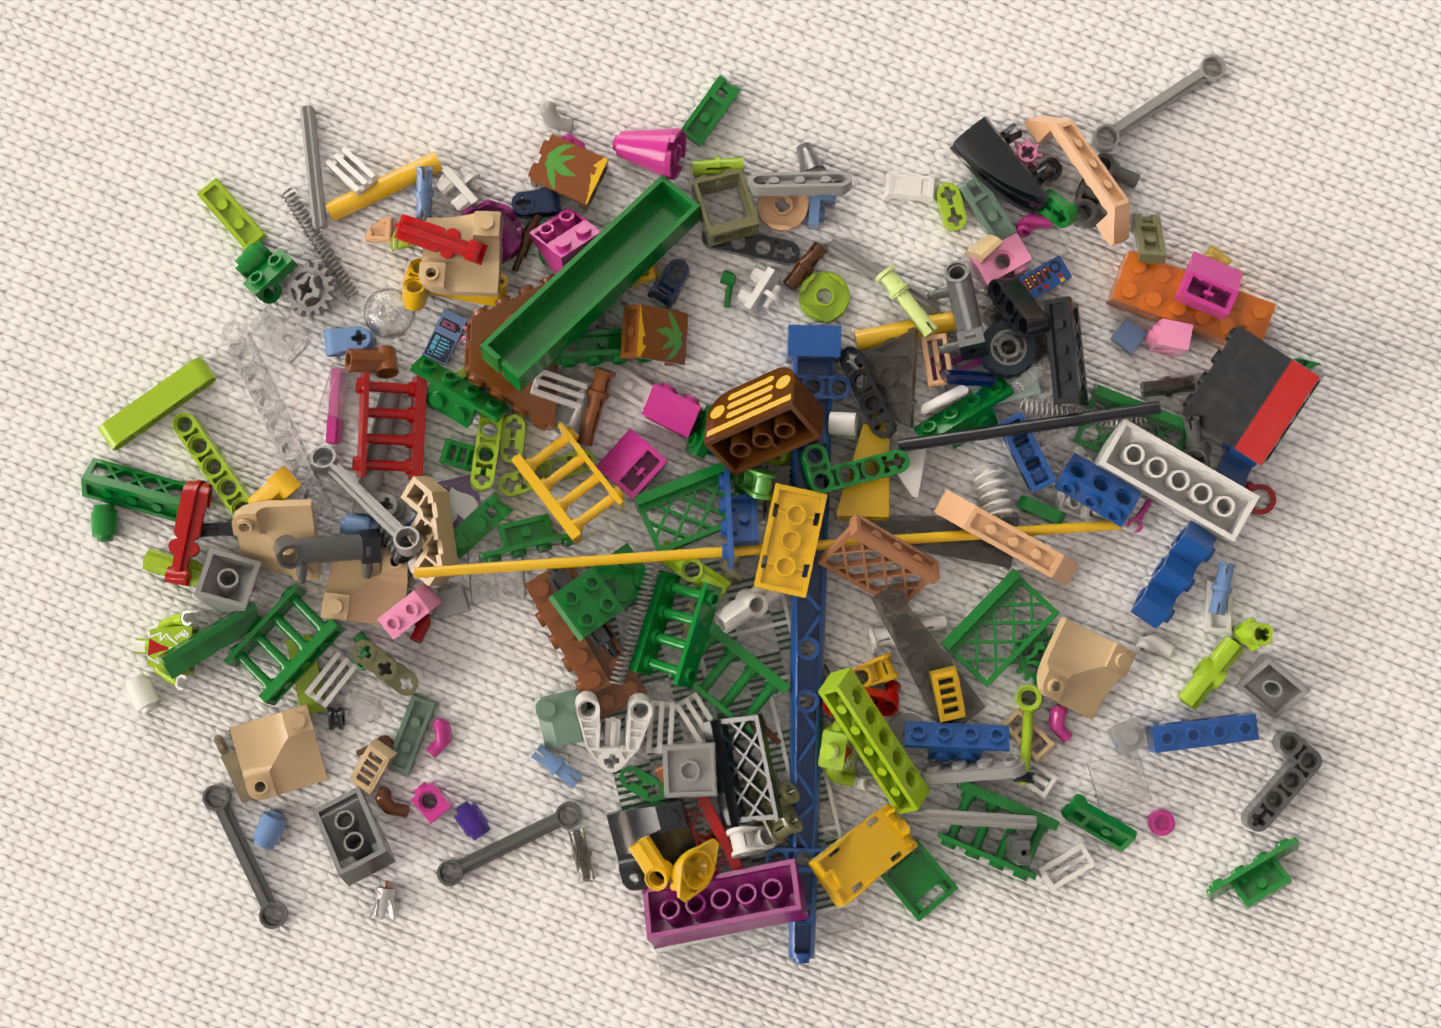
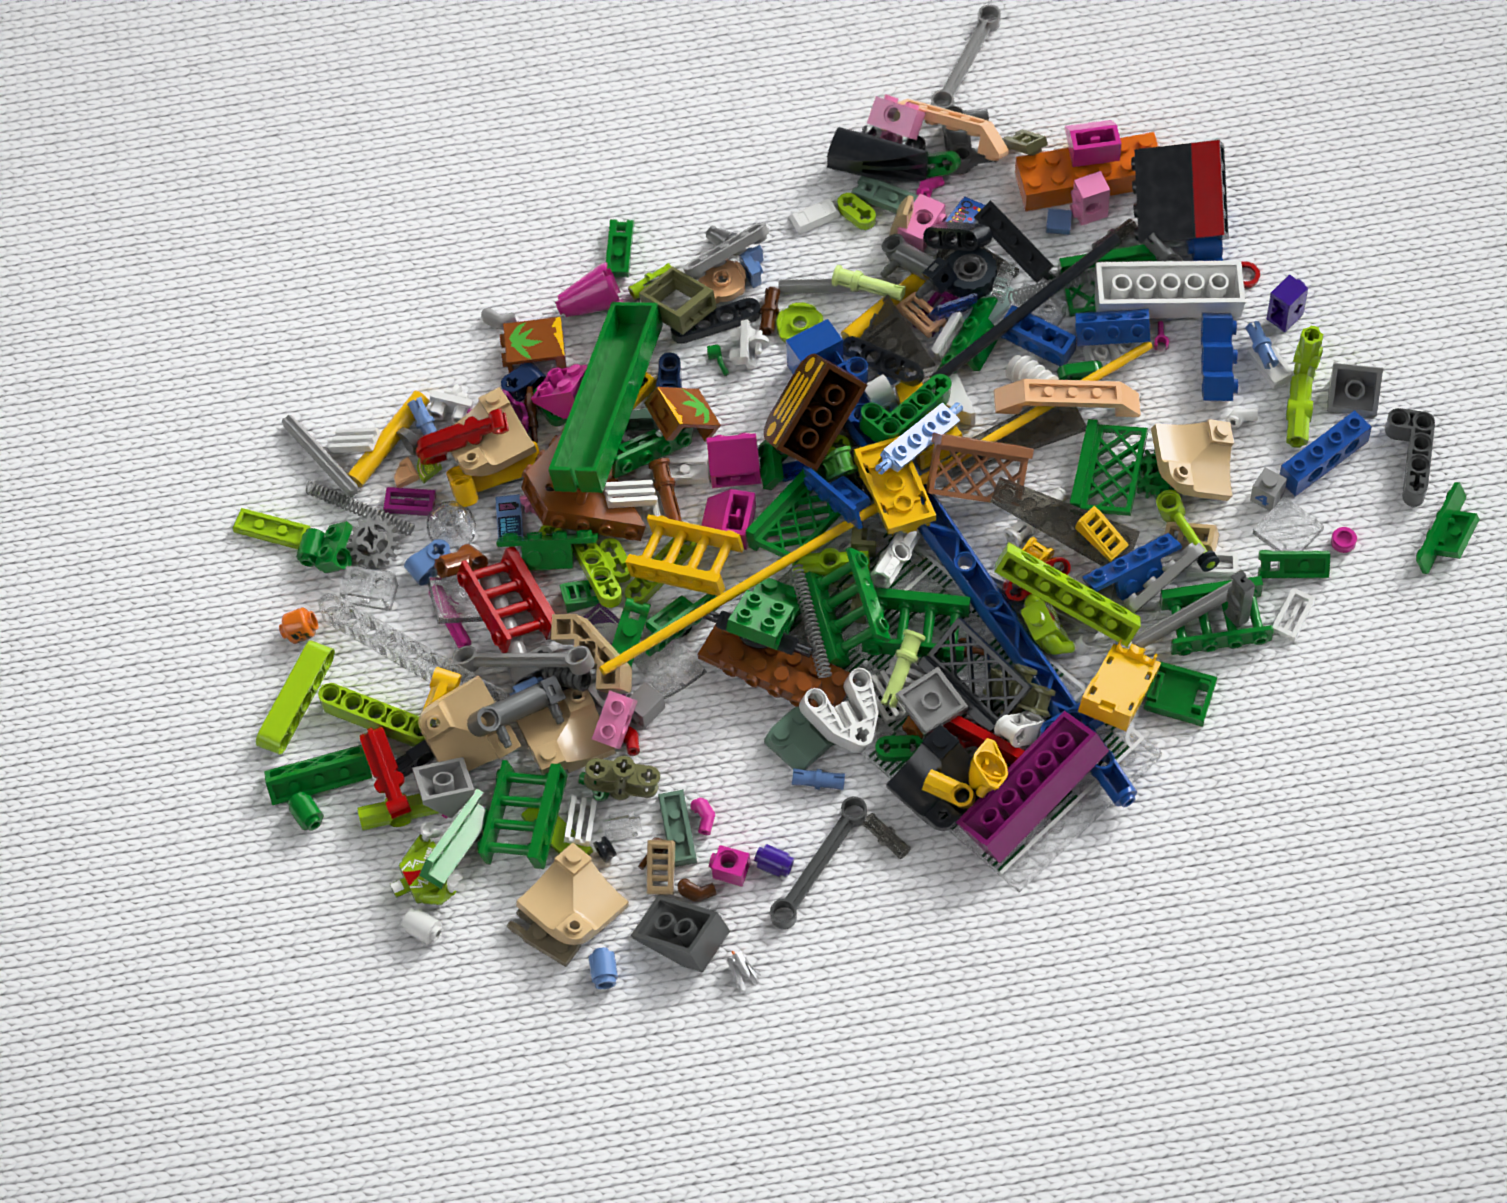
camera: 25 degrees left, 25 degrees down
dark grey piece [202,783,288,929] -> none
dark pink arm [1048,704,1073,744] -> none
none -> orange head [279,607,319,644]
none -> magenta tile [383,487,437,516]
none -> dark grey tile [396,427,419,456]
none -> bright pink brick [867,94,926,140]
none -> light blue plate [875,402,963,474]
none -> yellowish green pin [880,629,926,708]
none -> dark purple brick [1266,274,1308,332]

